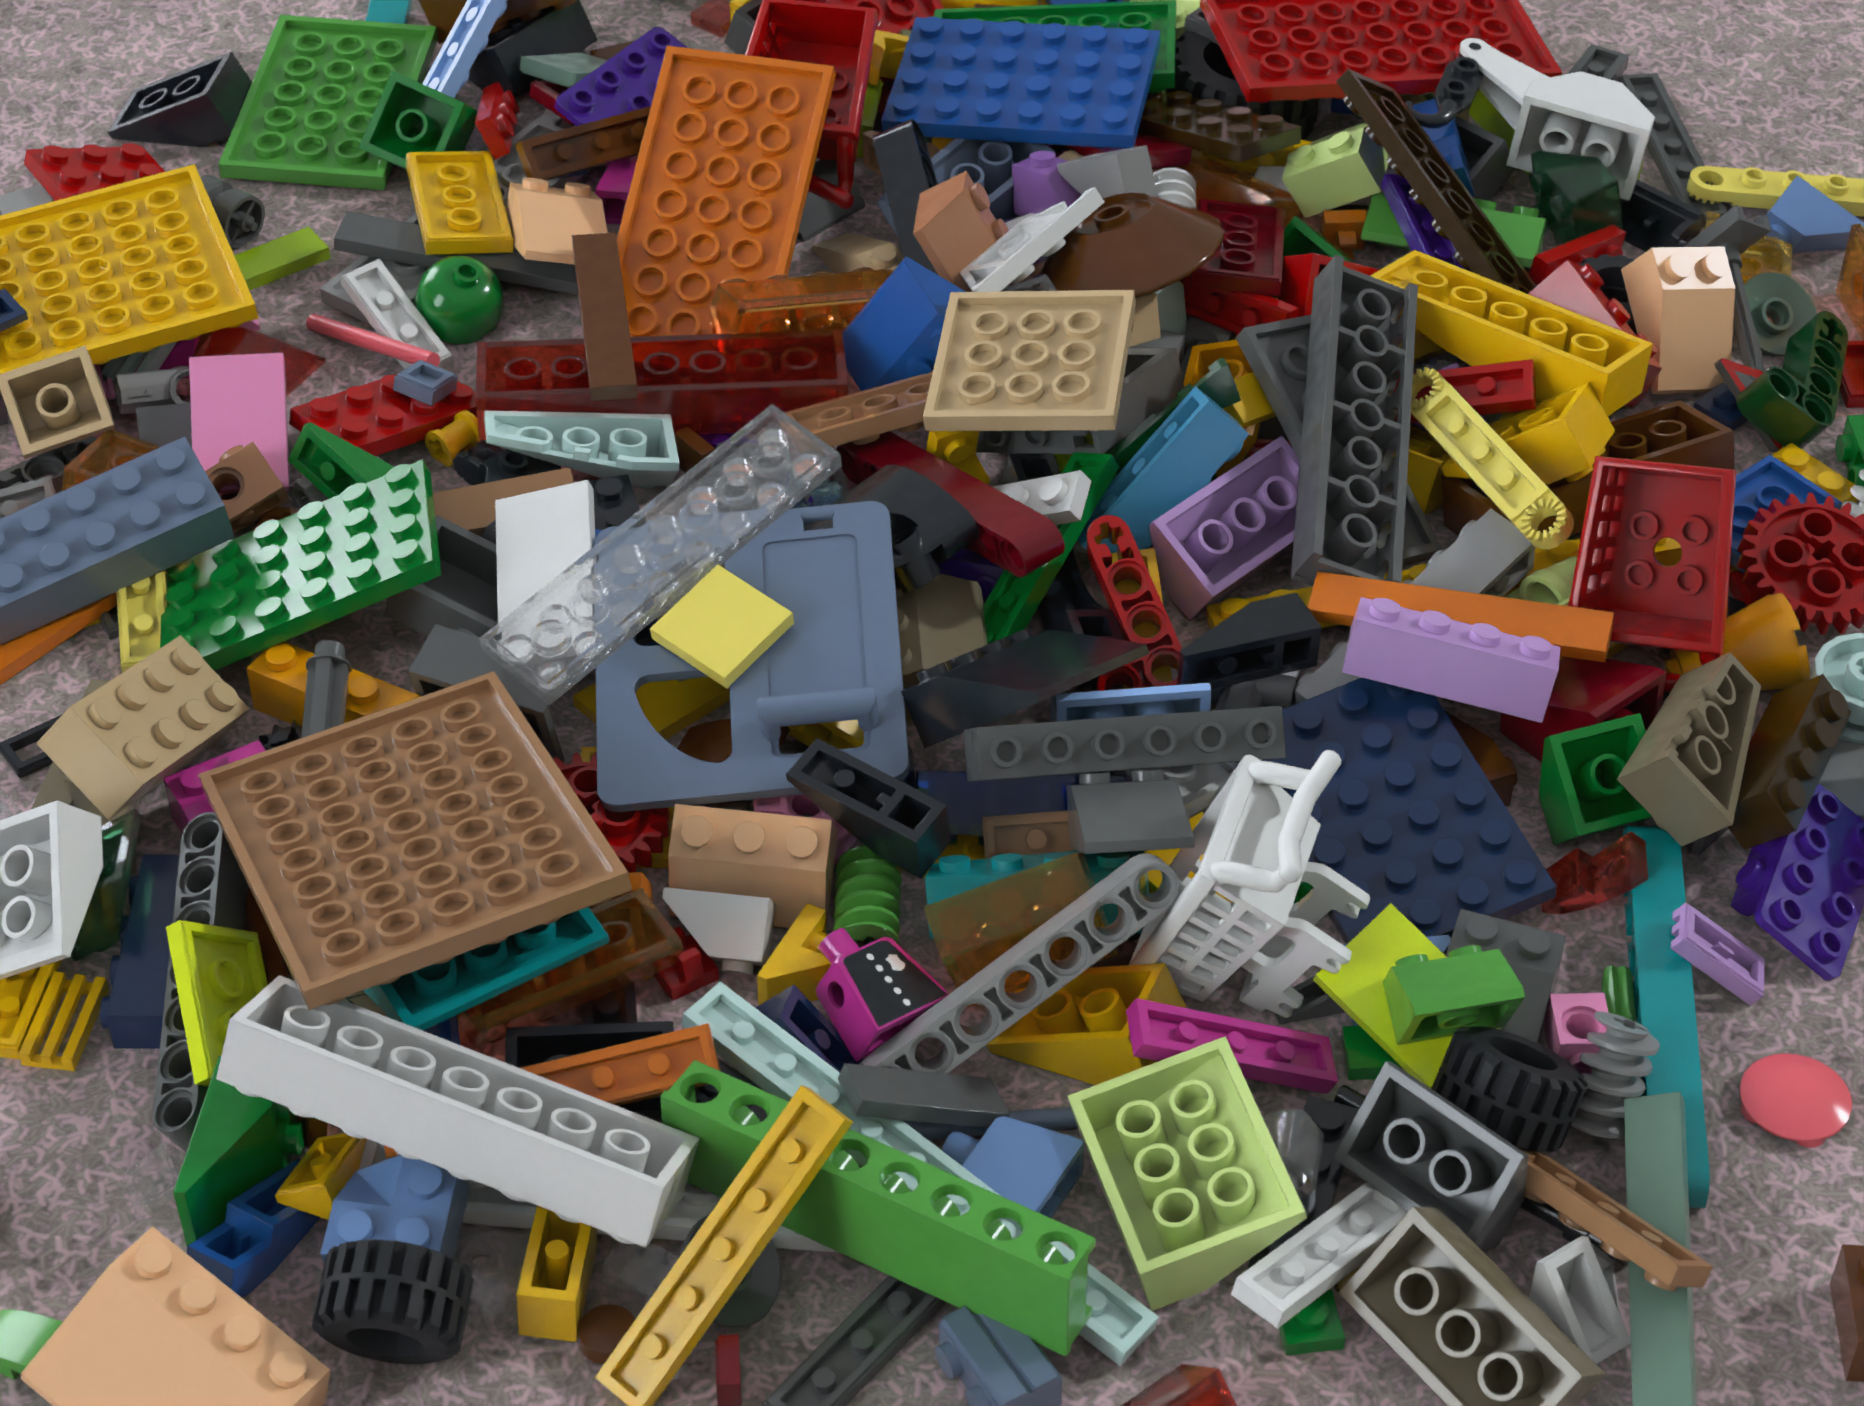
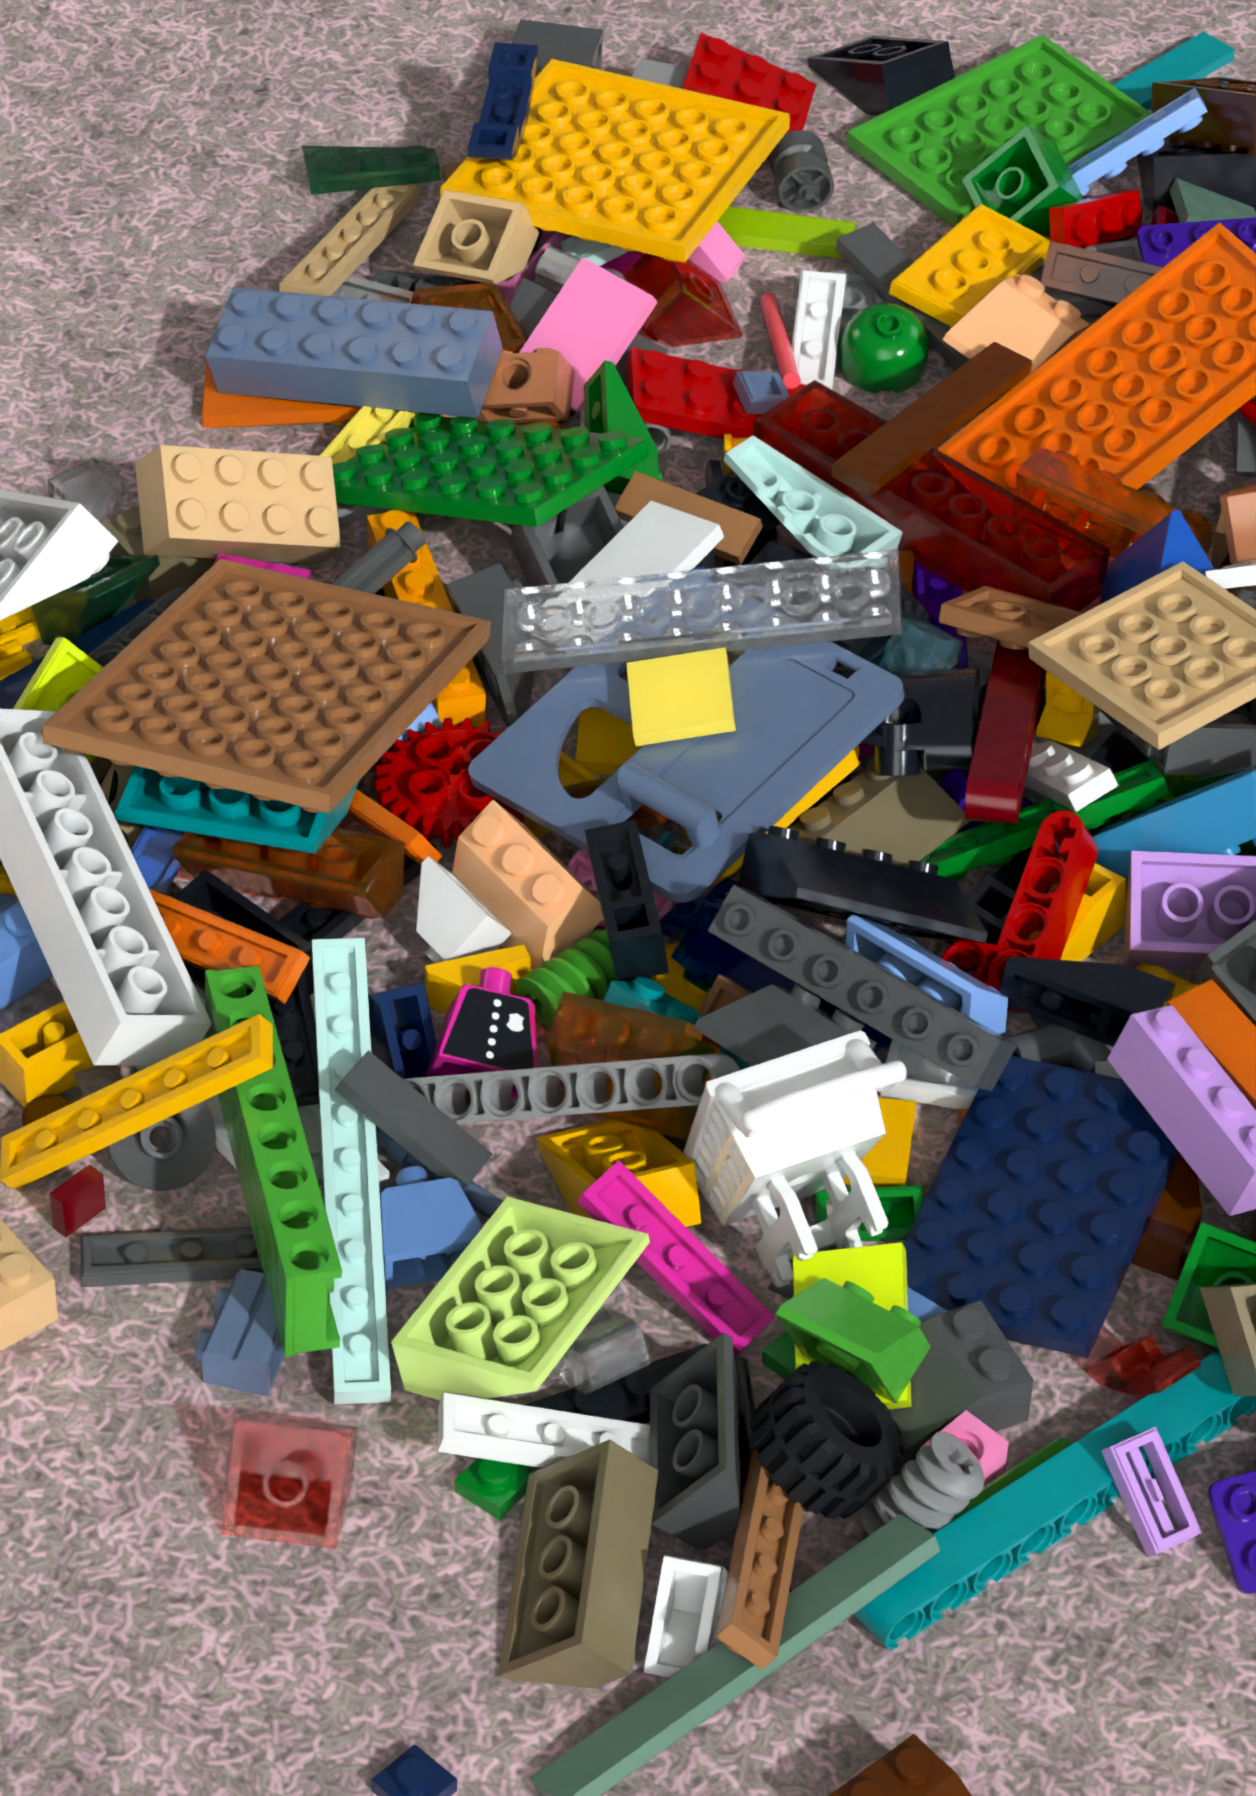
camera: 45 degrees right, 0 degrees up
red tile [646,926,719,1001] -> none
coral dish [1739,1053,1852,1148] -> none

